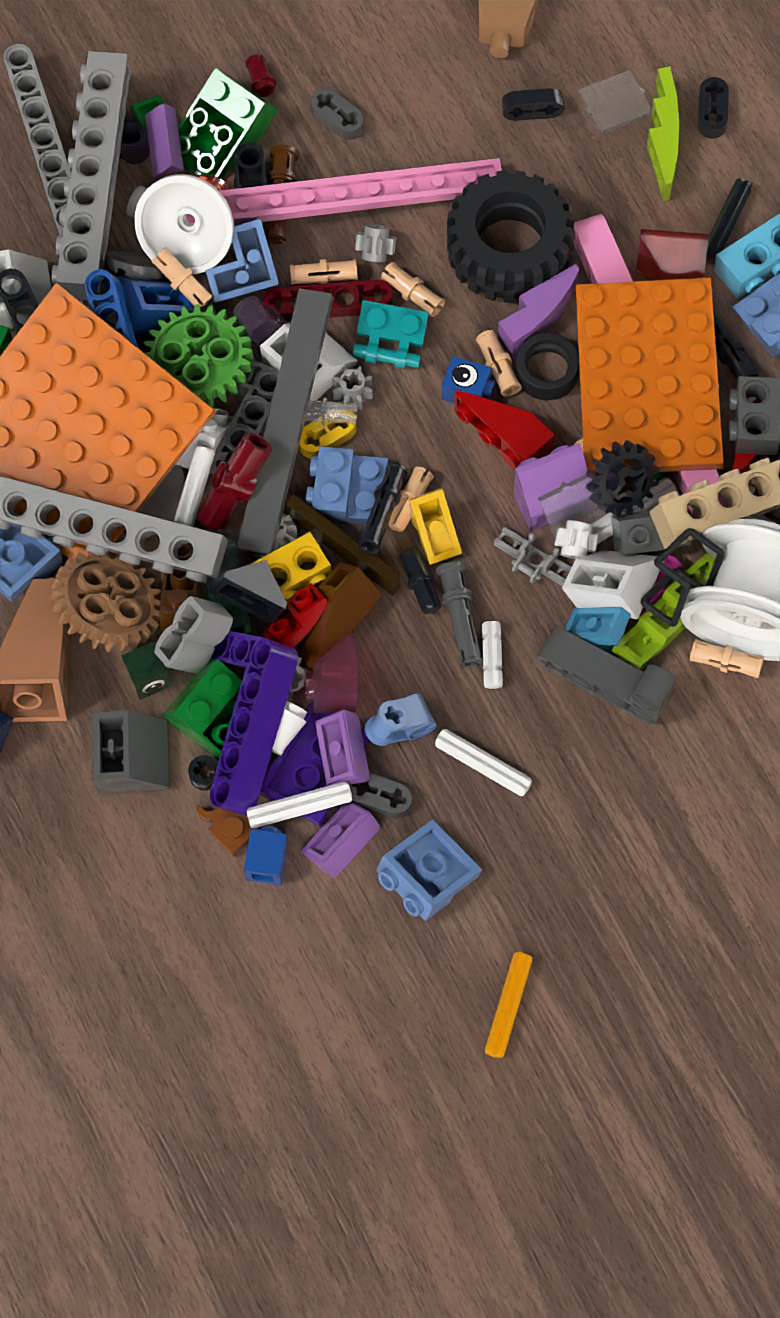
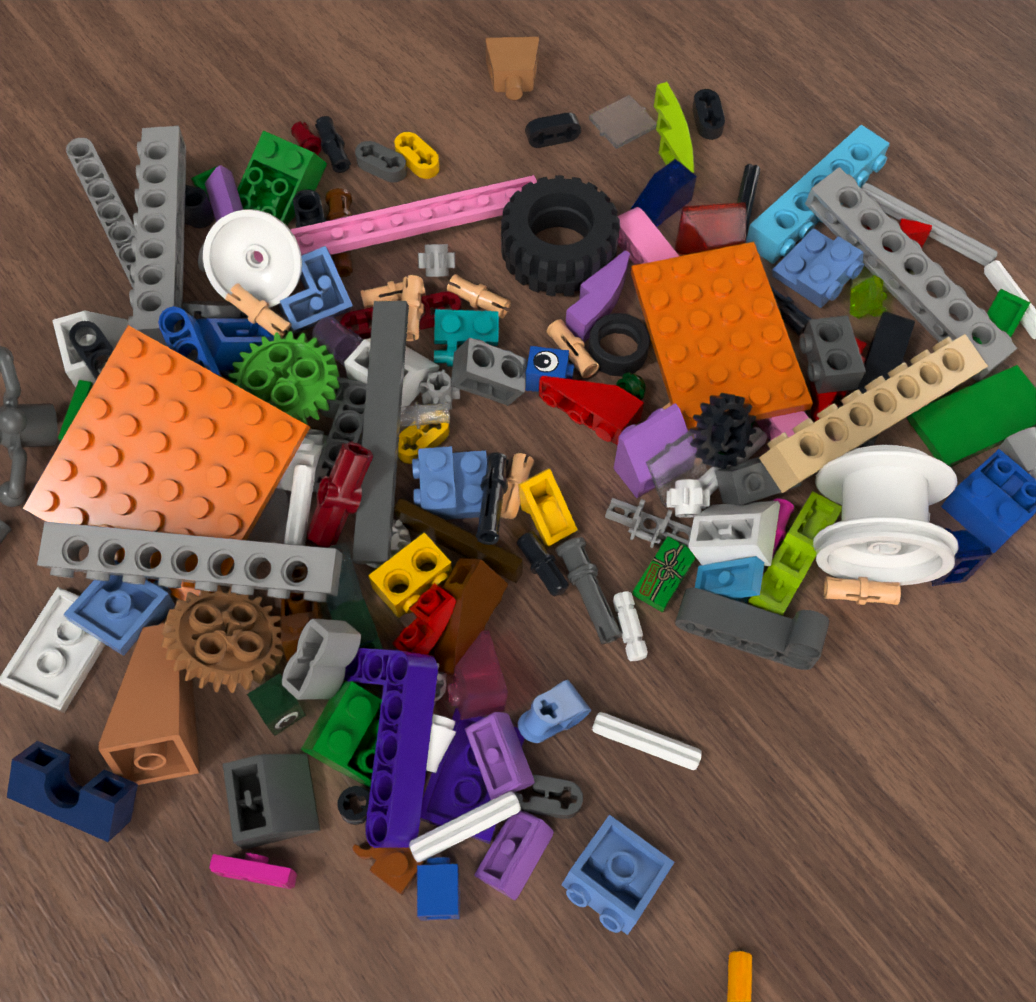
camera: 15 degrees left, 5 degrees down
black slope [209,560,287,624] -> none
black piece [641,528,724,627] -> none
none -> dark pink plate [209,853,297,889]
none -> black pin [315,116,351,173]
none -> yellow beam [394,132,440,179]
none -> light nougat pin [401,275,424,341]
none -> dark grey brick [451,337,527,406]
none -> dark green plate [616,372,646,400]
none -> clear blue slope [630,159,697,227]
none -> green tile [632,536,696,613]

